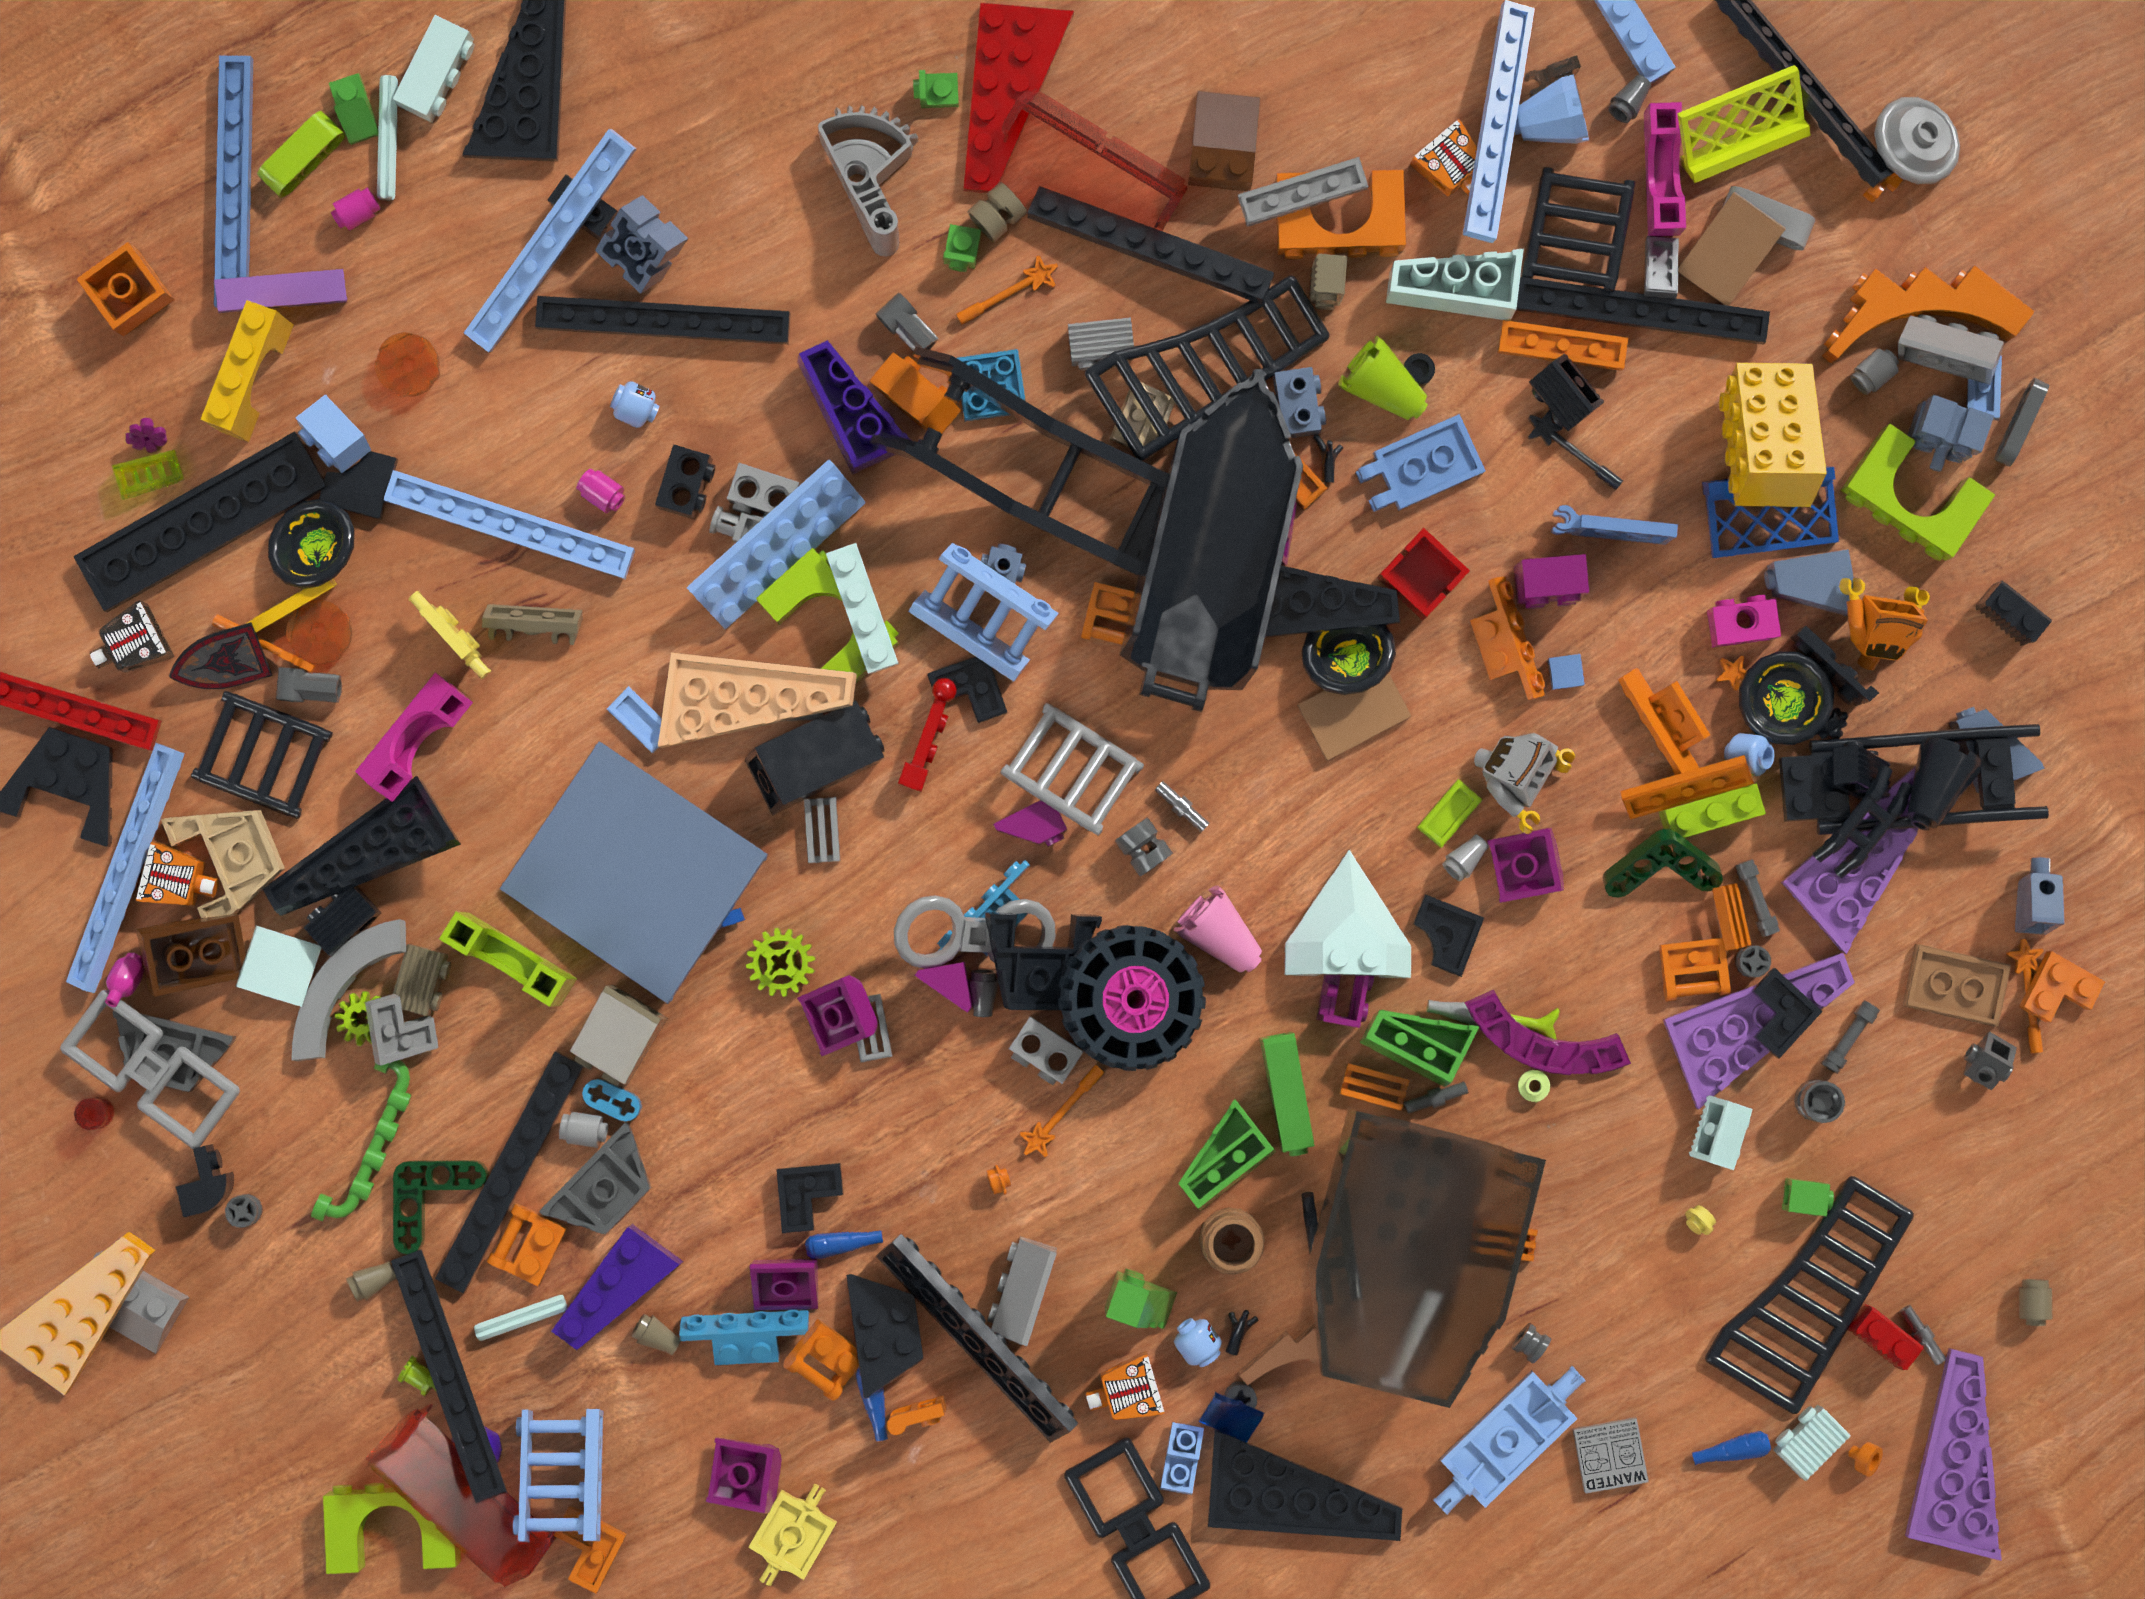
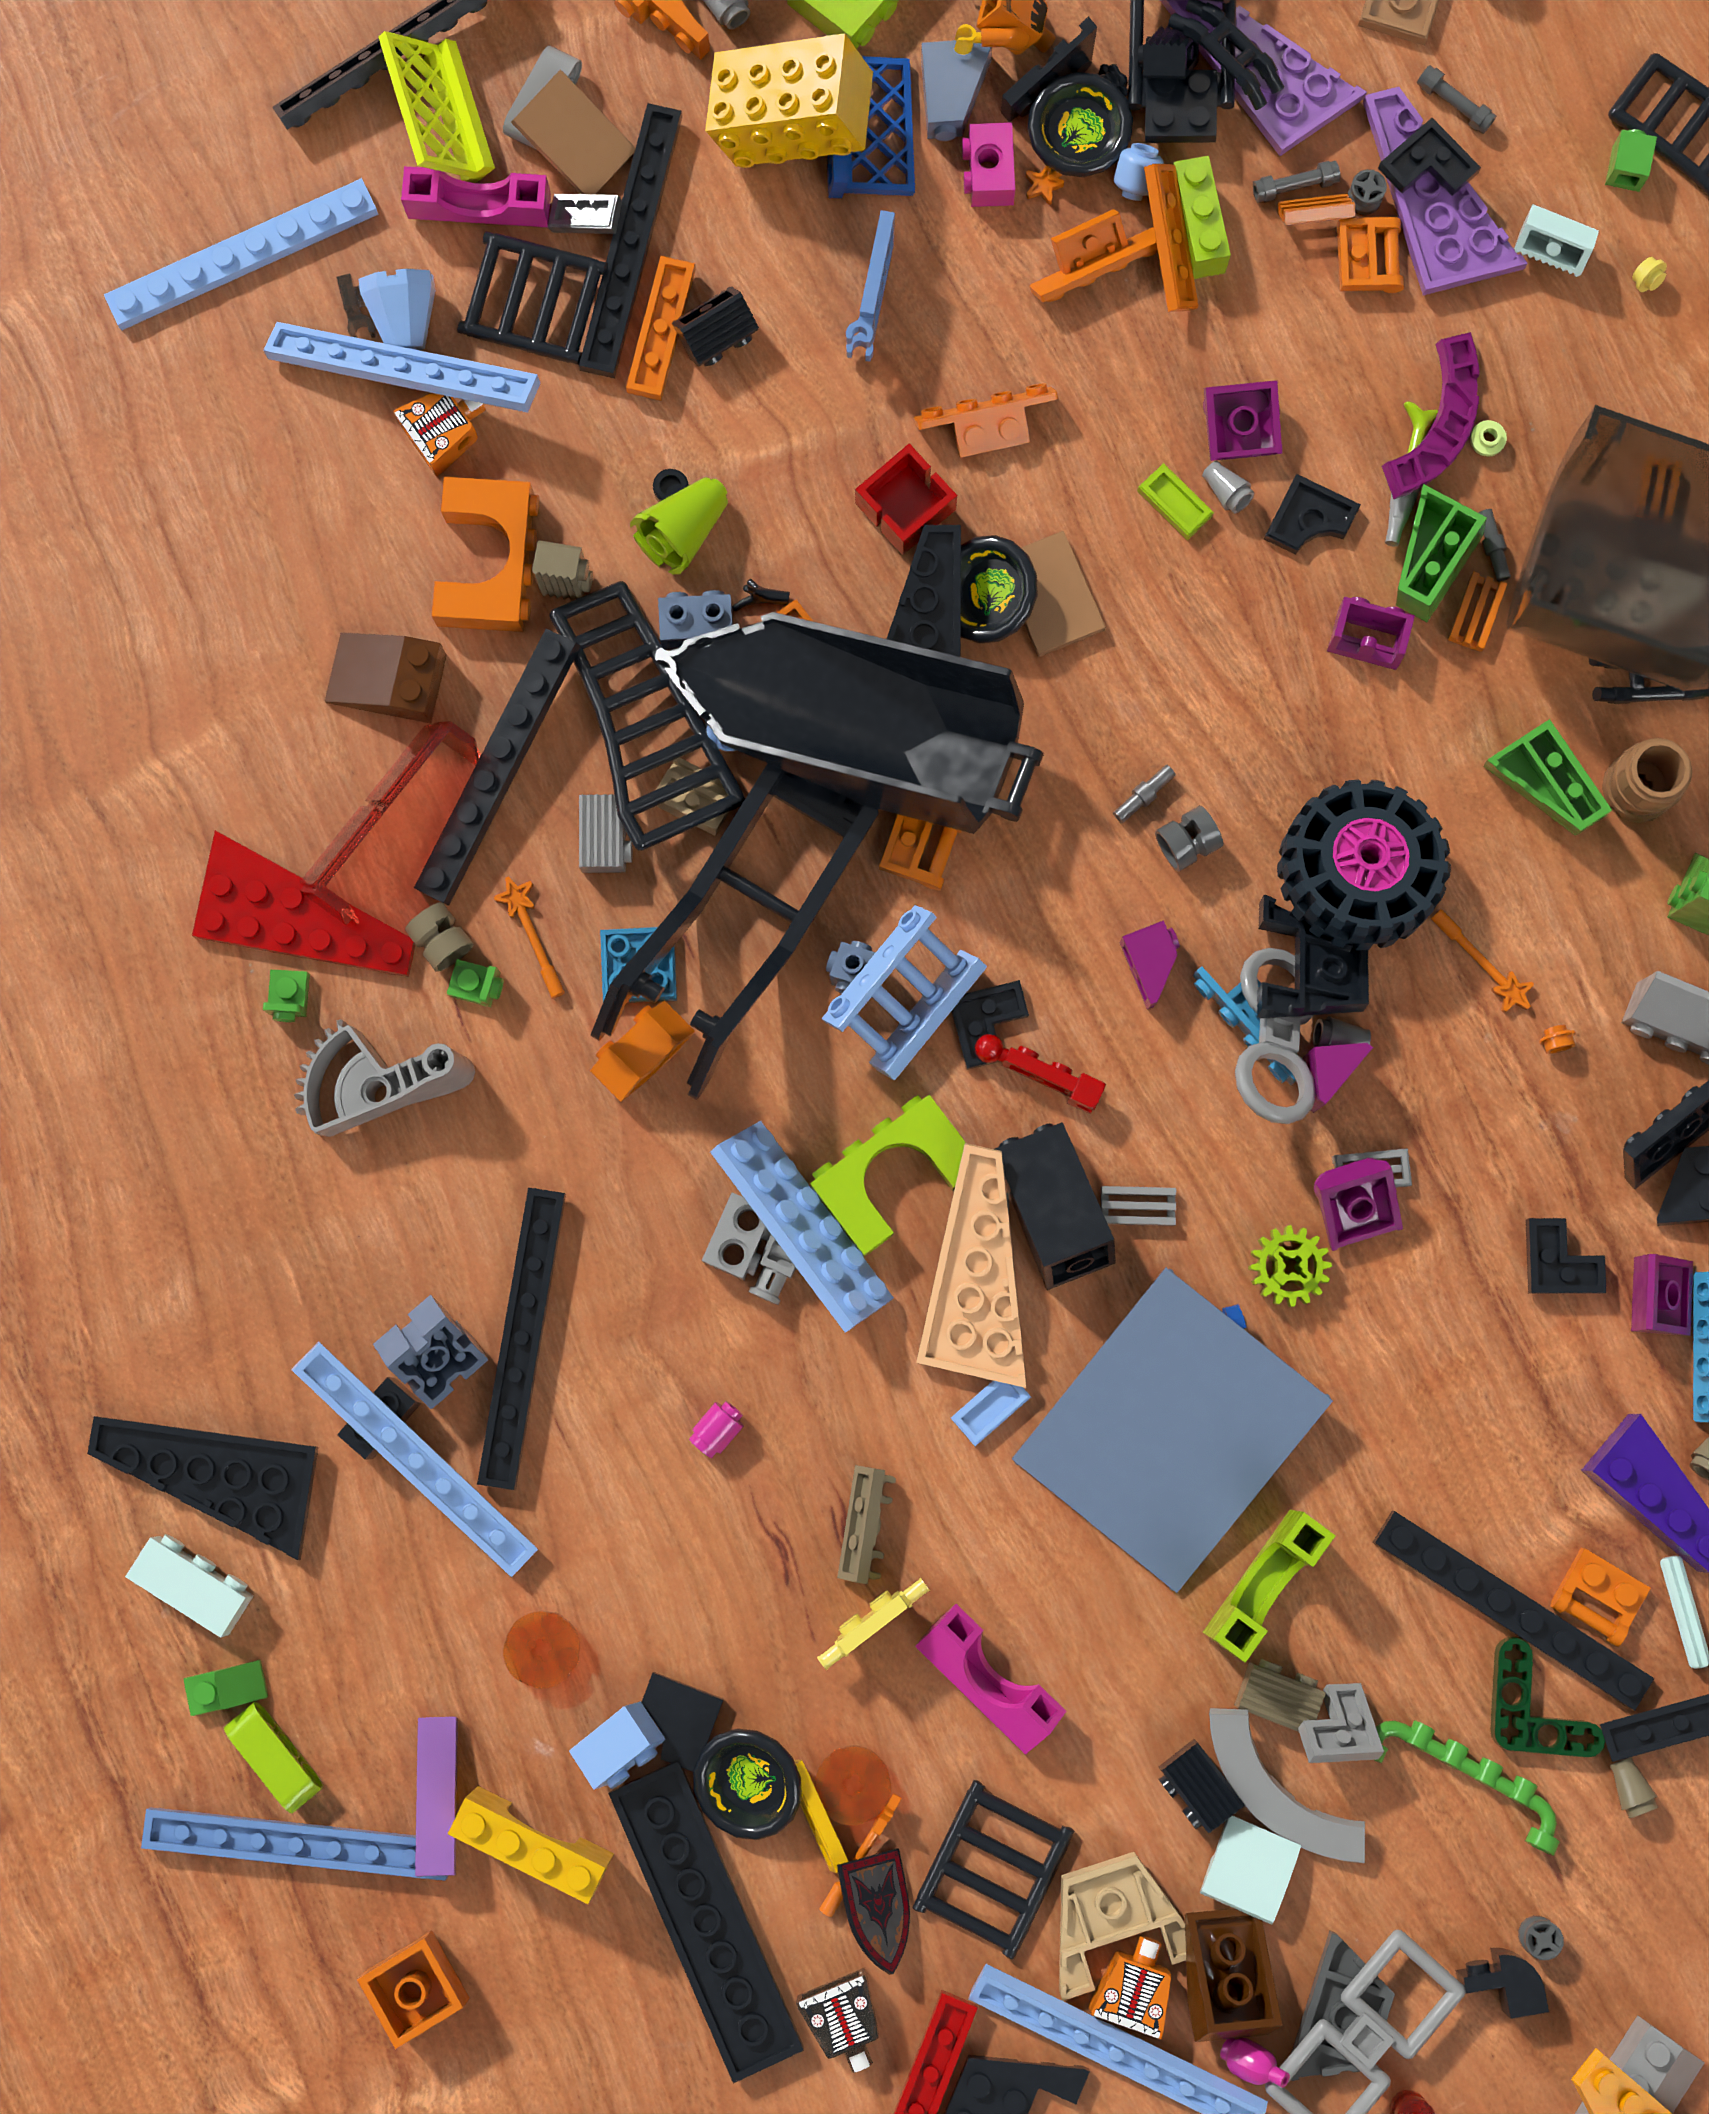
camera: 80 degrees left, 5 degrees down
clear neon green slope [112,449,184,500] -> none
magenta plant [125,418,167,453] -> none
black wing [263,776,461,916] -> none
dark grey piece [276,667,342,703] -> none
dark pink brick [331,187,381,231] -> none
lime gear [335,991,381,1046] -> none
light aqua axle [377,75,398,200] -> none
light blue plate [383,470,635,579] -> none
dark grey wing [539,1122,652,1235] -> none
light grey brick [559,1112,608,1148] -> none
slope [570,985,668,1086] -> none
dark azure beam [582,1079,642,1121] -> none
light blue head [610,381,659,428] -> none
black brick [655,444,716,520] -> none
dark purple wedge [797,340,910,475] -> none
blue piece [805,1230,883,1259] -> none
light aqua plate [826,543,899,674] -> none
dark grey piece [875,292,938,352] -> none
light grey bar [1000,703,1144,836] -> none
light grey brick [1009,1016,1083,1085] -> none
bright pink cone [1174,885,1262,973] -> none
light grey tile [1238,157,1369,227] -> none
bright green slope [1259,1032,1315,1156] -> none
light aqua wedge [1285,850,1411,978] -> none
medium blue tile [1355,414,1486,512] -> none
light aqua wedge [1386,249,1524,321] -> none
light grey torso [1474,733,1575,834] -> none
magenta brick [1514,554,1589,609] -> none
black piece [1528,410,1624,490] -> none
medium blue tile [1548,654,1585,690] -> none
dark green beam [1602,829,1723,898] -> none
dark grey cone [1609,75,1651,123] -> none
dark grey wheel [1794,1080,1845,1123] -> none

